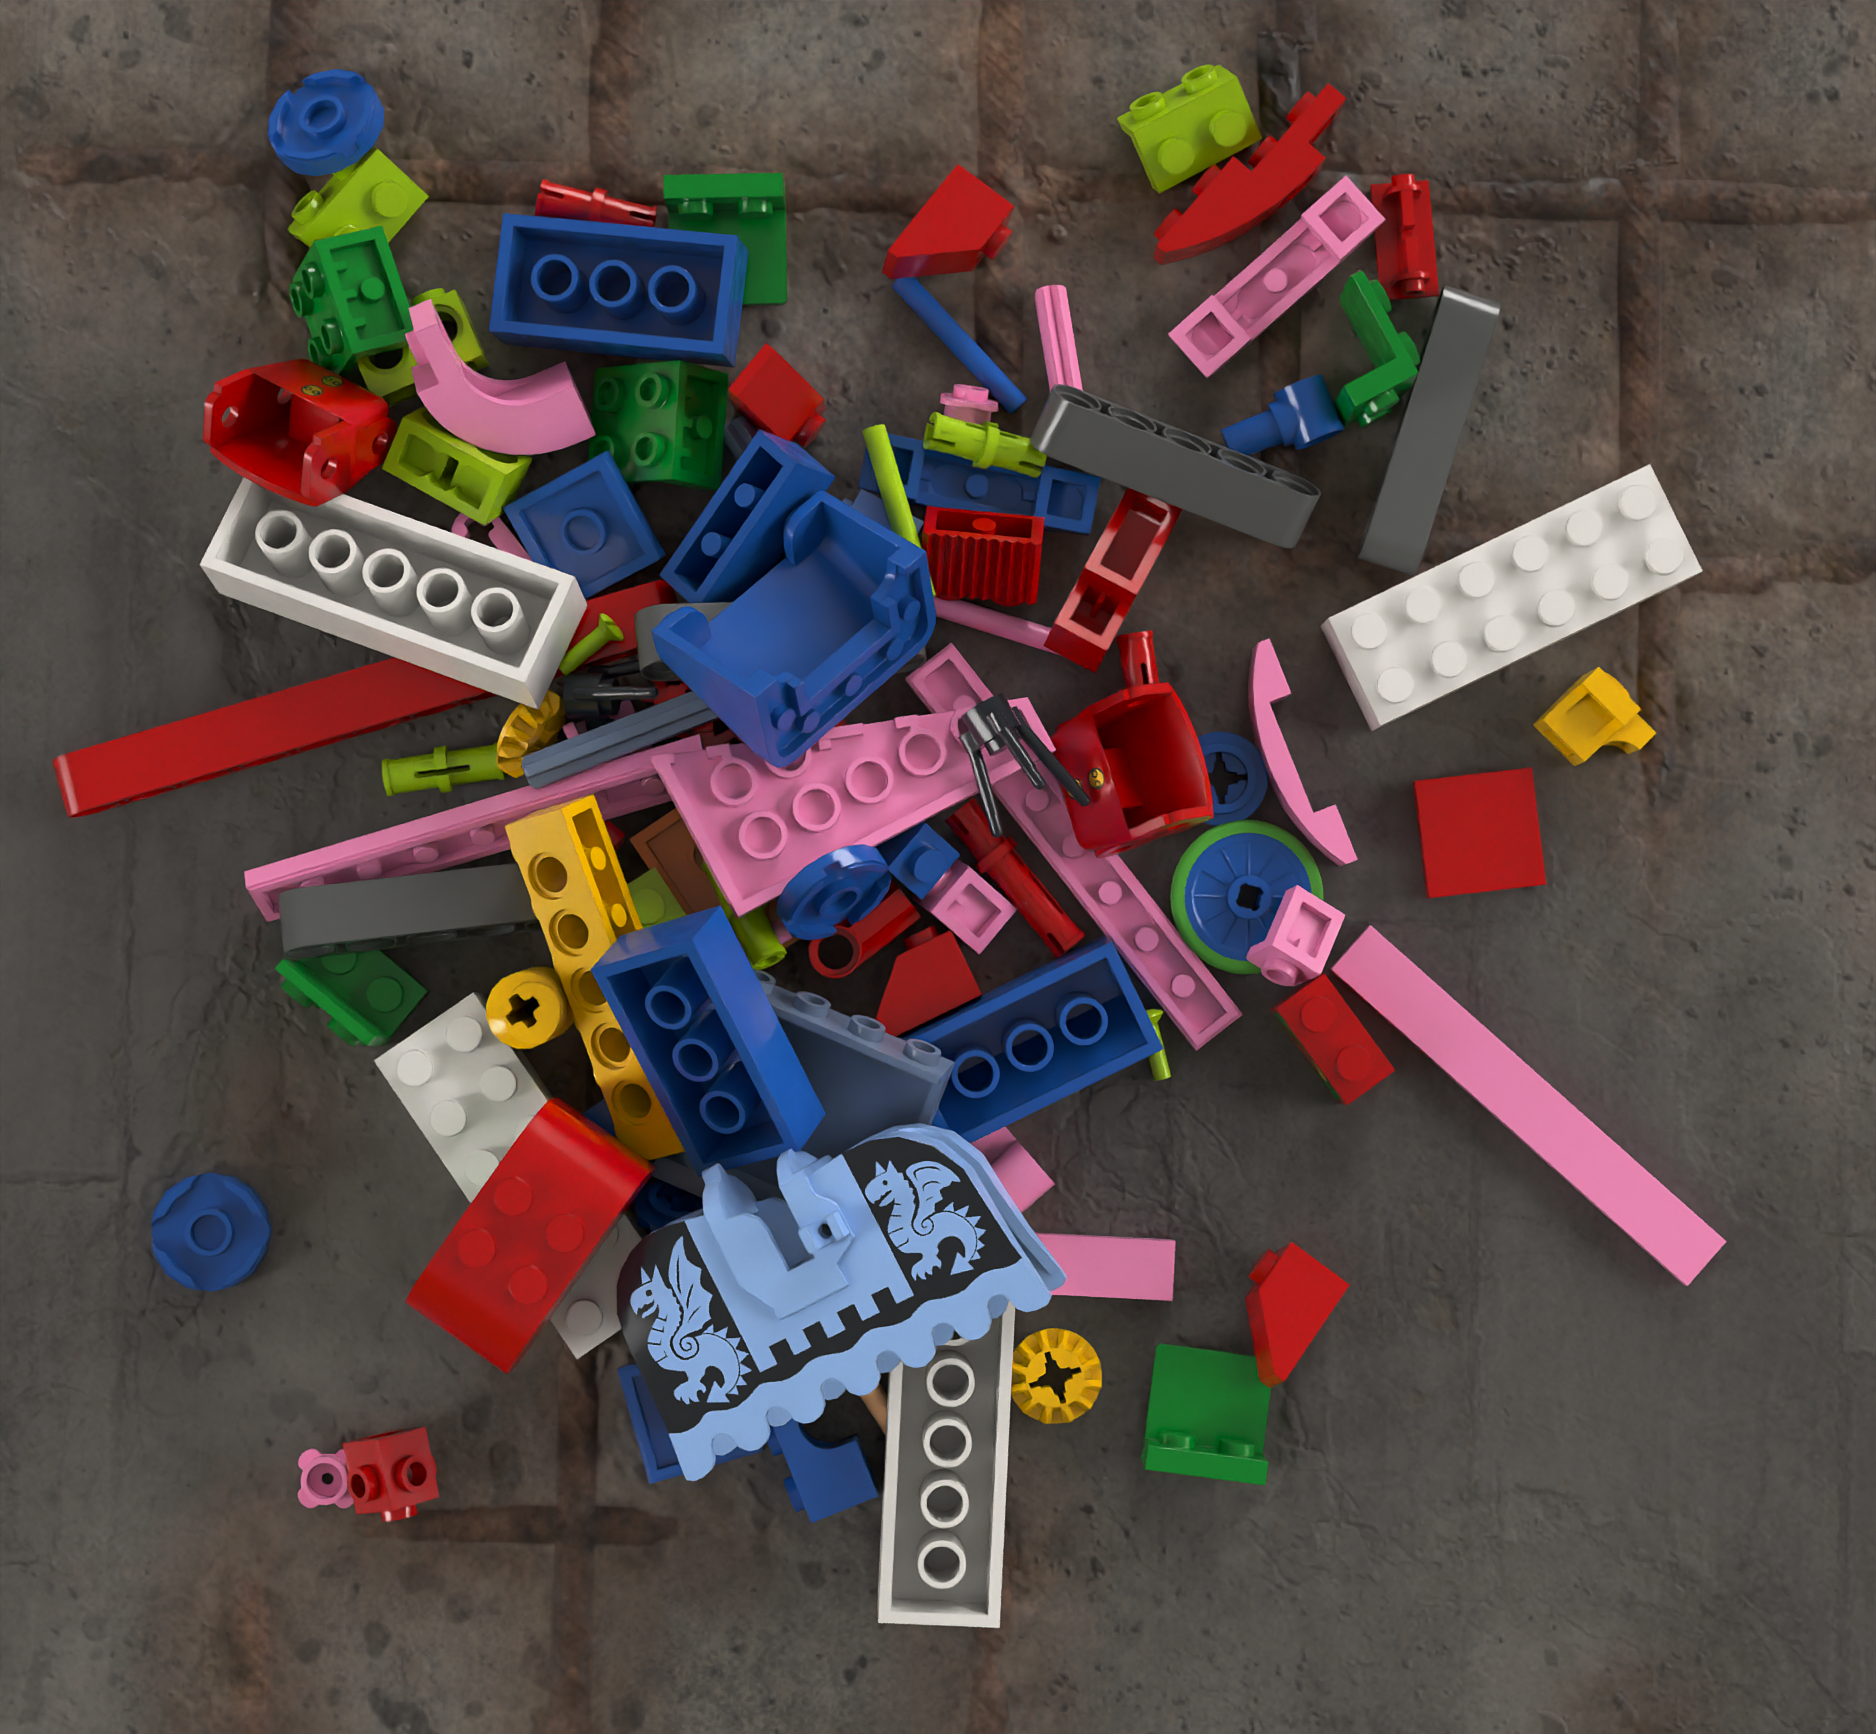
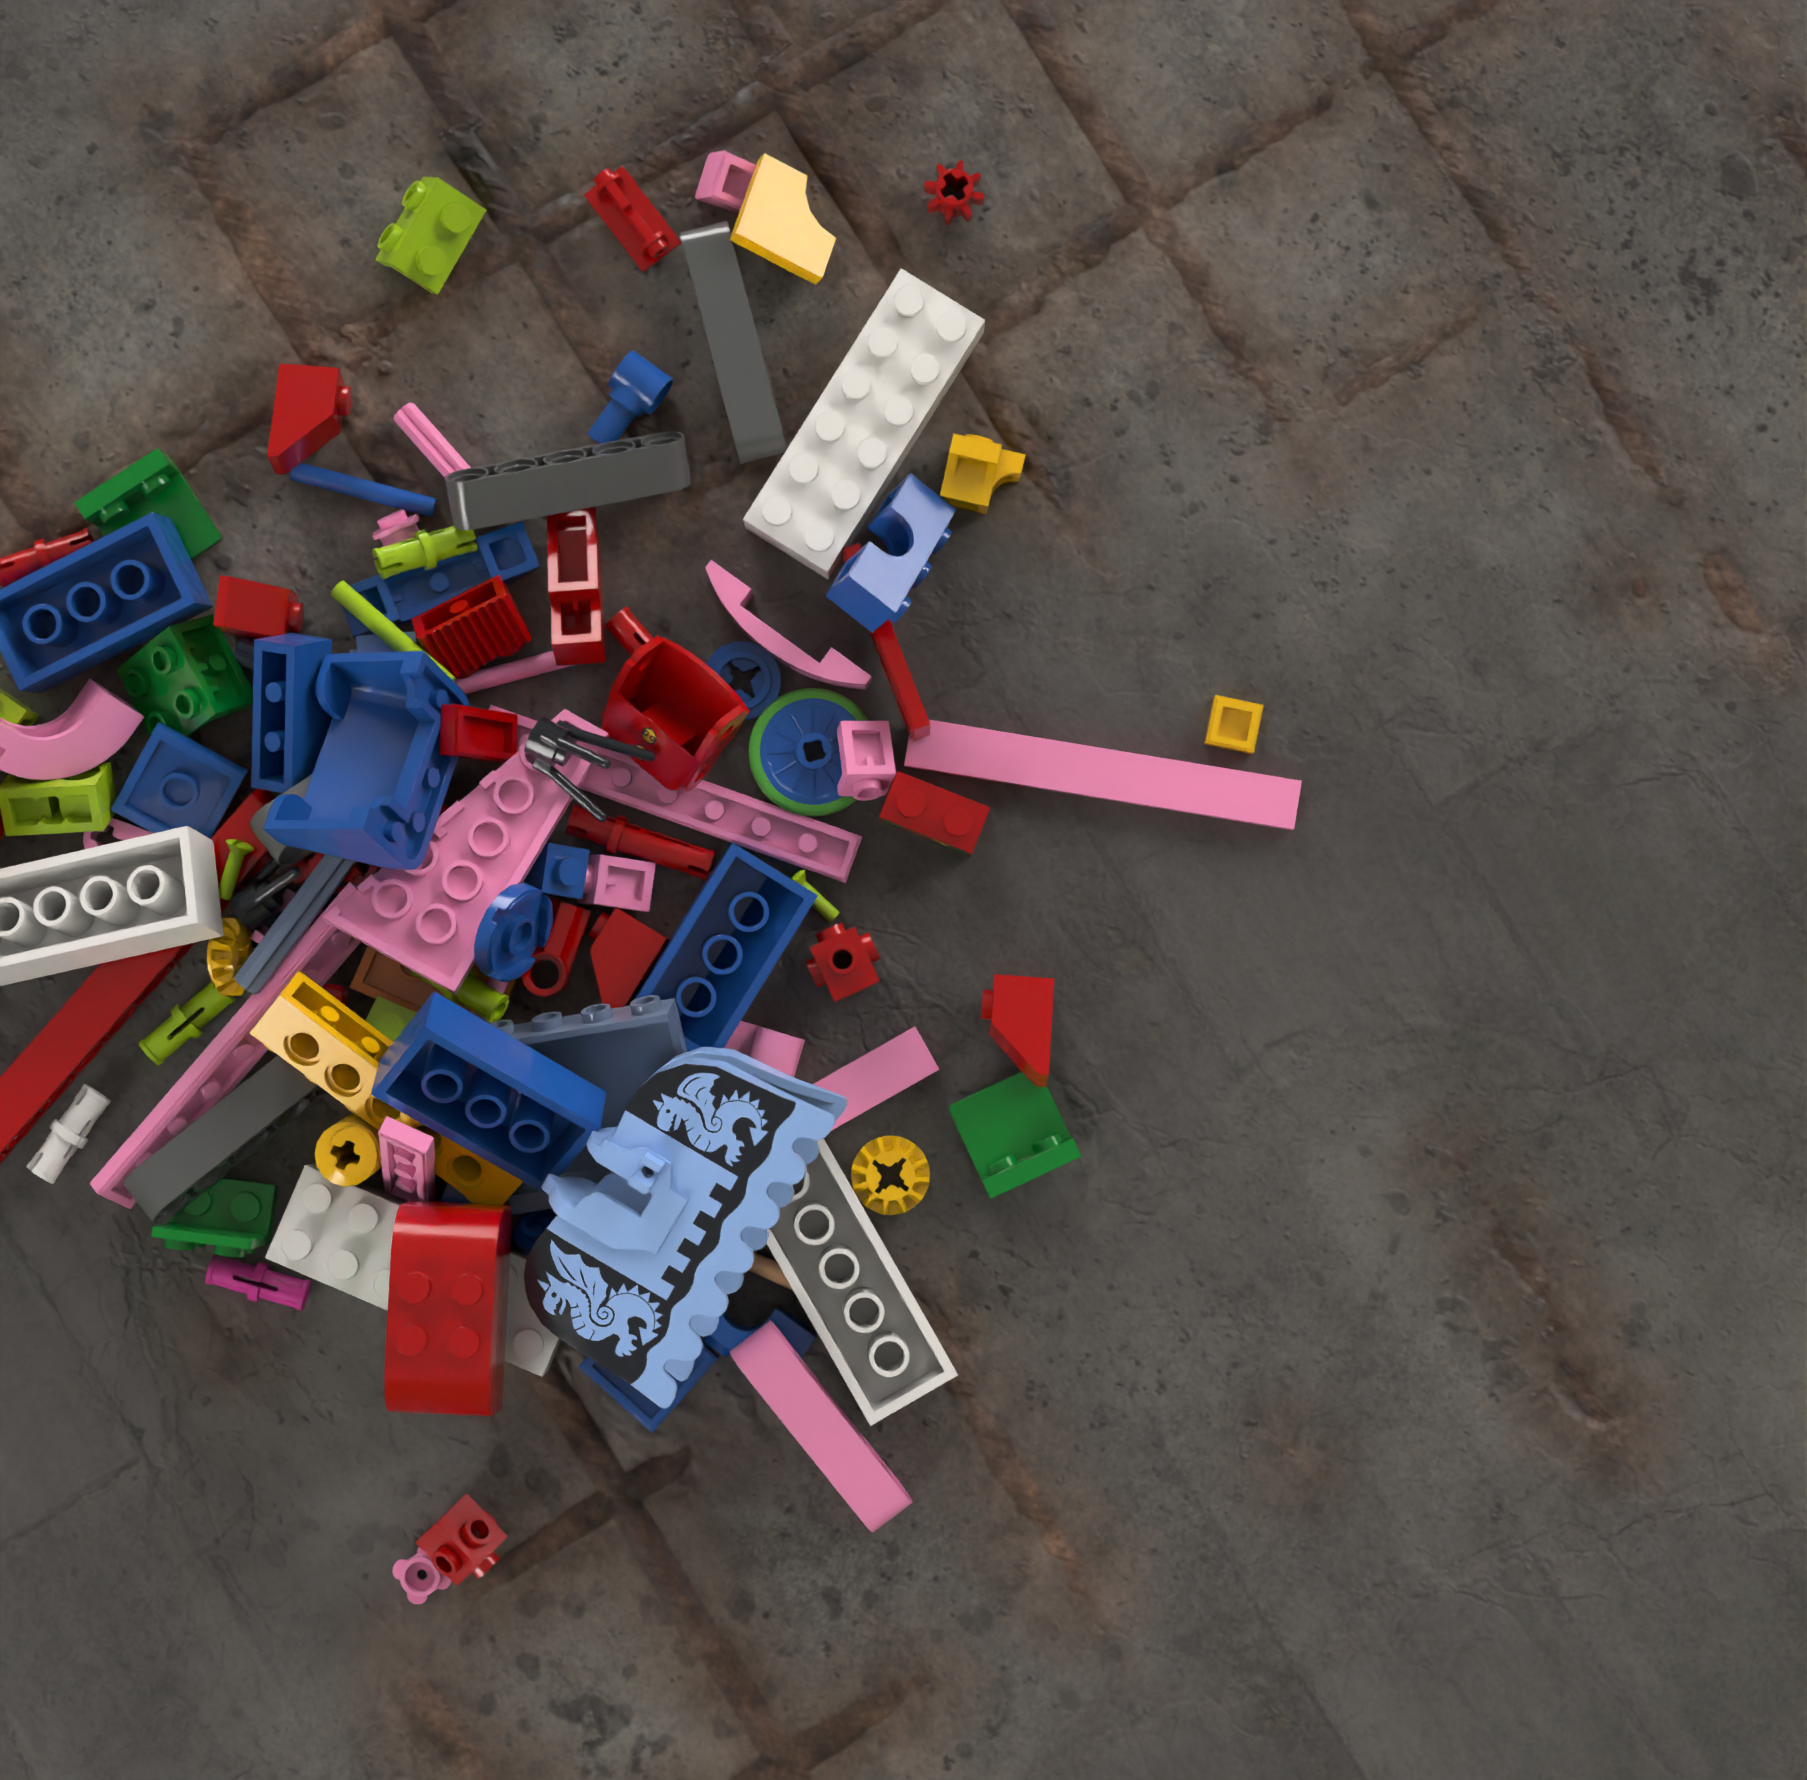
camera: 30 degrees left, 0 degrees up
blue tile [151,1172,272,1291] -> none
red slope [1153,83,1346,265] -> none
bright pink slope [1168,176,1385,379] -> none
green bracket [1334,270,1420,429] -> none
red tile [1412,767,1547,899] -> none
none -> white pin [26,1084,111,1184]
none -> dark pink pin [205,1254,312,1311]
none -> bright pink tile [378,1116,436,1202]
none -> red tile [439,704,518,764]
none -> bright pink slope [695,150,756,213]
none -> yellow tile [729,153,836,285]
none -> bright pink beam [730,1321,913,1533]
none -> red brick [805,922,881,1003]
none -> arch [825,473,957,632]
none -> red tile [842,543,930,740]
none -> red gear [924,160,984,226]
none -> yellow tile [1204,695,1264,754]

